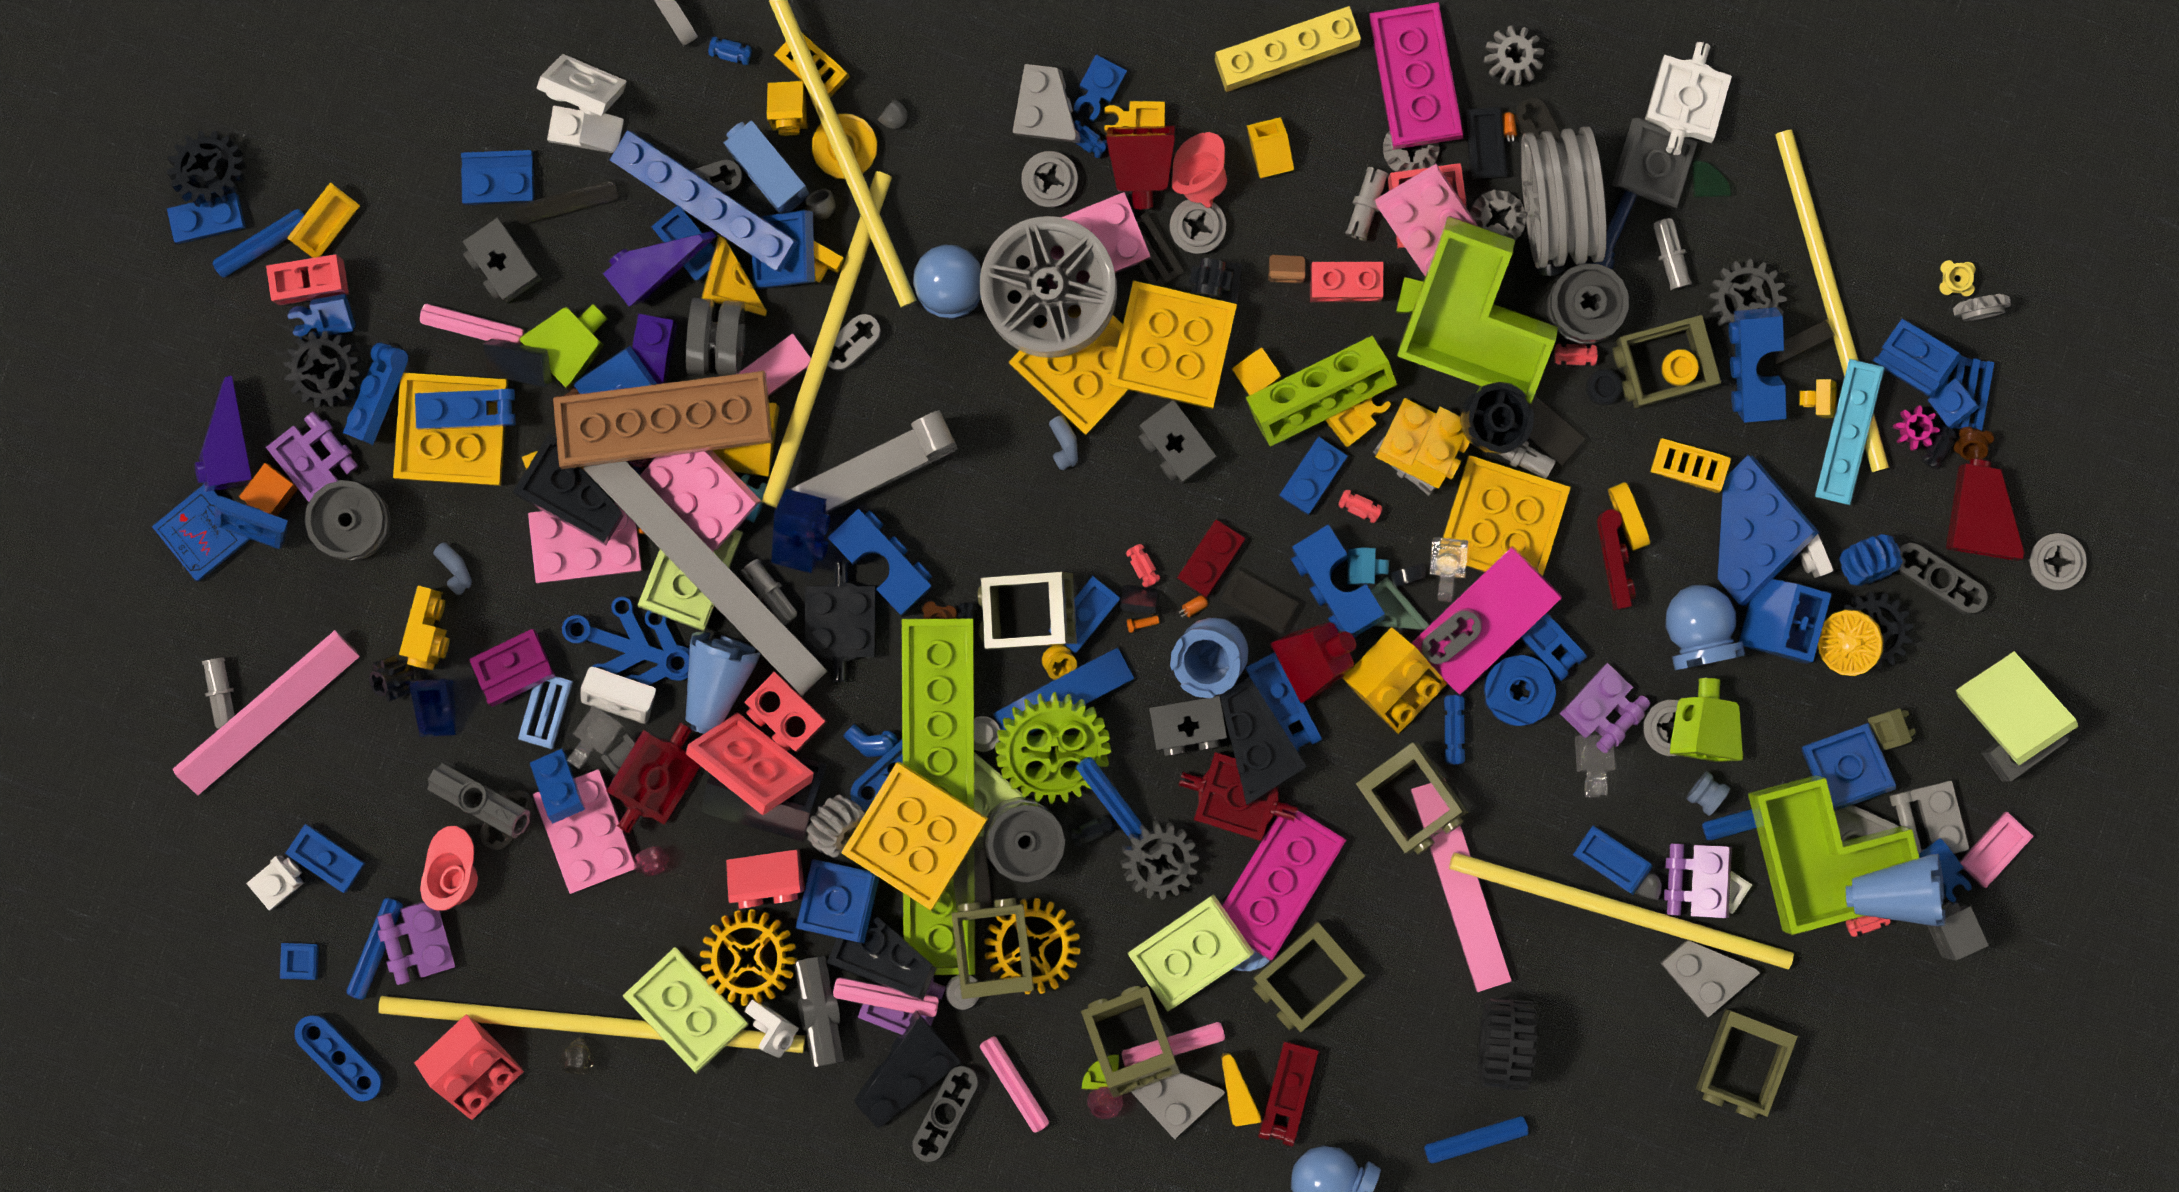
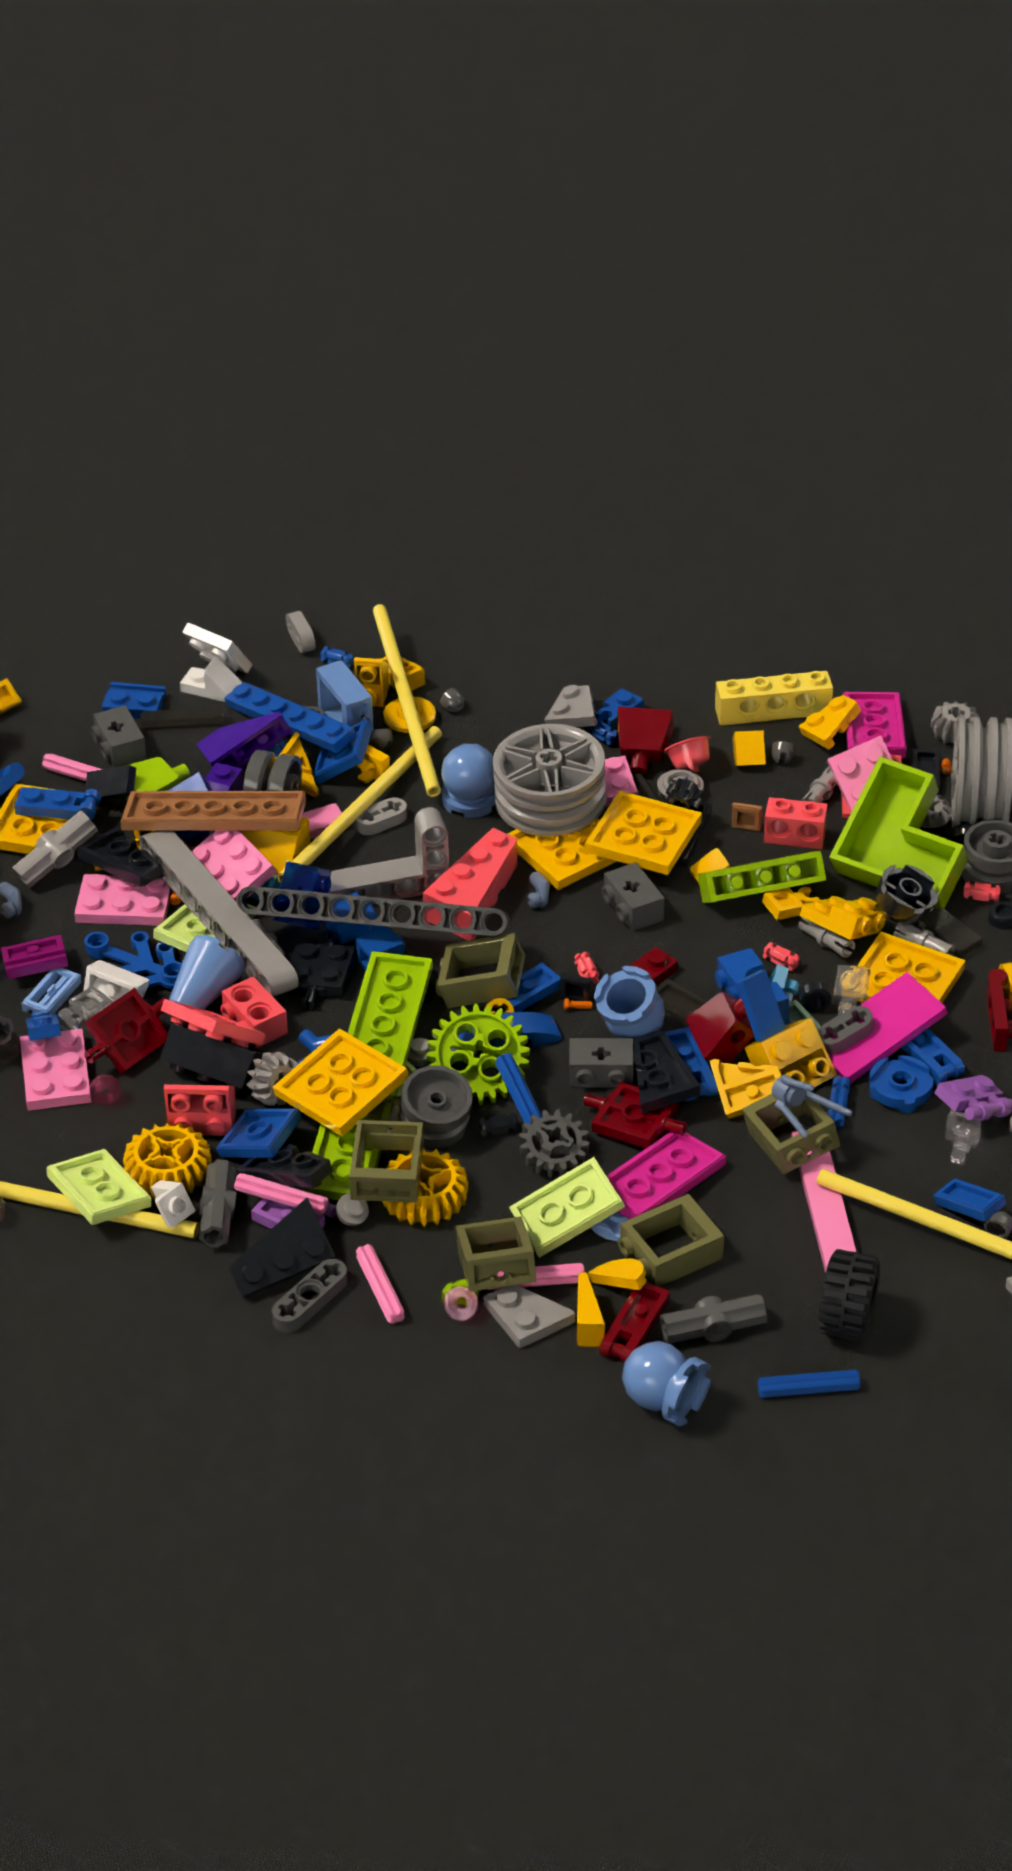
camera: 10 degrees right, 45 degrees down
blue plate [1279,436,1347,515] -> none
none -> light grey piece [12,810,98,888]
none -> dark grey beam [237,886,510,936]
none -> coral wedge [423,828,518,941]
none -> yellow tile [588,1259,646,1290]
none -> dark grey piece [660,1294,767,1344]
none -> yellow wing [710,1059,782,1119]
none -> blue tile [736,970,786,1041]
none -> dark grey hinge [771,741,795,765]
none -> sand blue plant [772,1074,852,1138]
none -> yellow wing [798,695,861,749]

